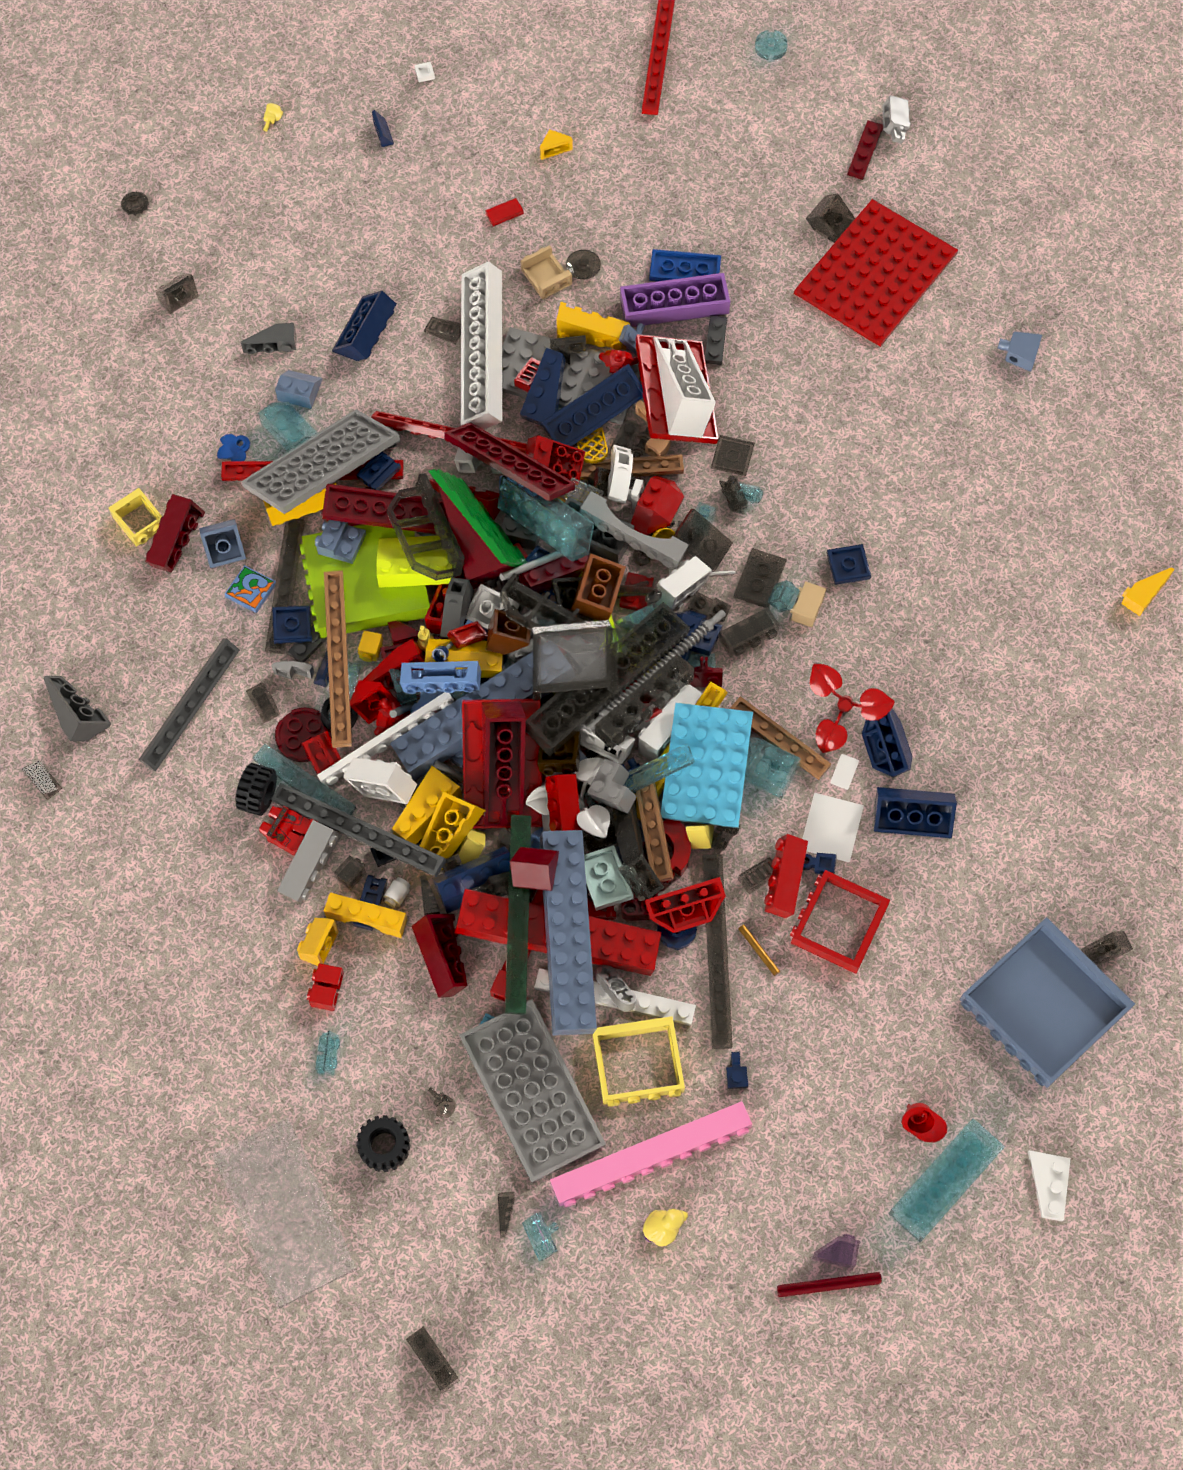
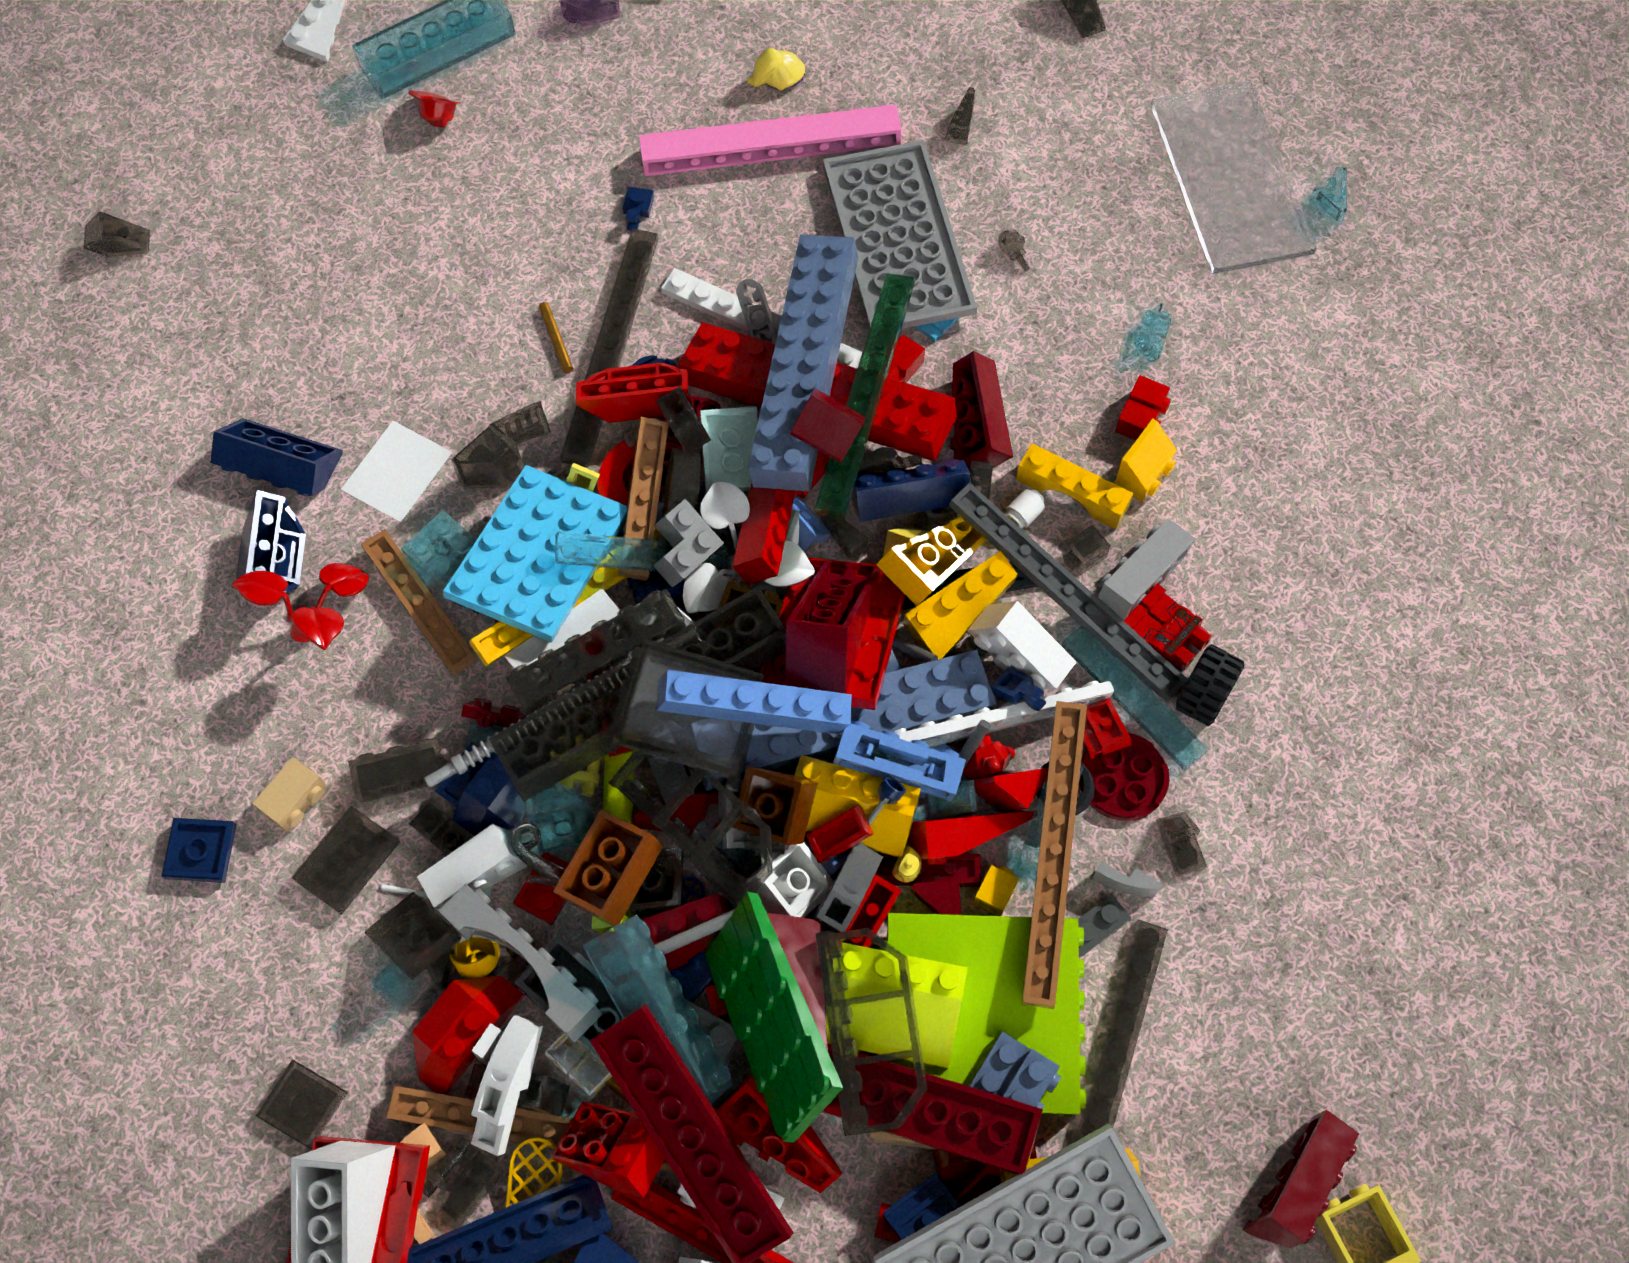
camera: 165 degrees left, 0 degrees up
clear smoke slope [22,761,63,800] -> none
dark grey wedge [44,676,111,742] -> none
dark grey plate [139,638,240,772] -> none
sand blue slope [199,519,246,568] -> none
tile [224,565,277,613] -> none
dark blue plate [272,605,312,644] -> none
dark blue slope [313,651,329,687] -> none
dark blue plate [353,874,388,931] -> none
black tyre [356,1115,410,1172] -> none
clear light blue plate [522,1212,559,1262] -> none
light yellow window [592,1016,685,1107] -> none
clear smoke hinge [719,475,748,514] -> none
clear light blue cone [735,482,764,504] -> none
red brick [764,834,808,918] -> none
clear light blue brick [768,580,800,612] -> none
red window [790,870,890,974] -> none
dark blue plate [803,852,837,874] -> none
white sticker [830,754,859,790] -> none
sand blue panel [959,917,1135,1088] -> none
none -> clear smoke slope [451,423,524,489]
none -> medium blue brick [656,670,852,734]
none -> dark blue plate [990,666,1046,711]
none -> clear light blue slope [1309,167,1347,226]

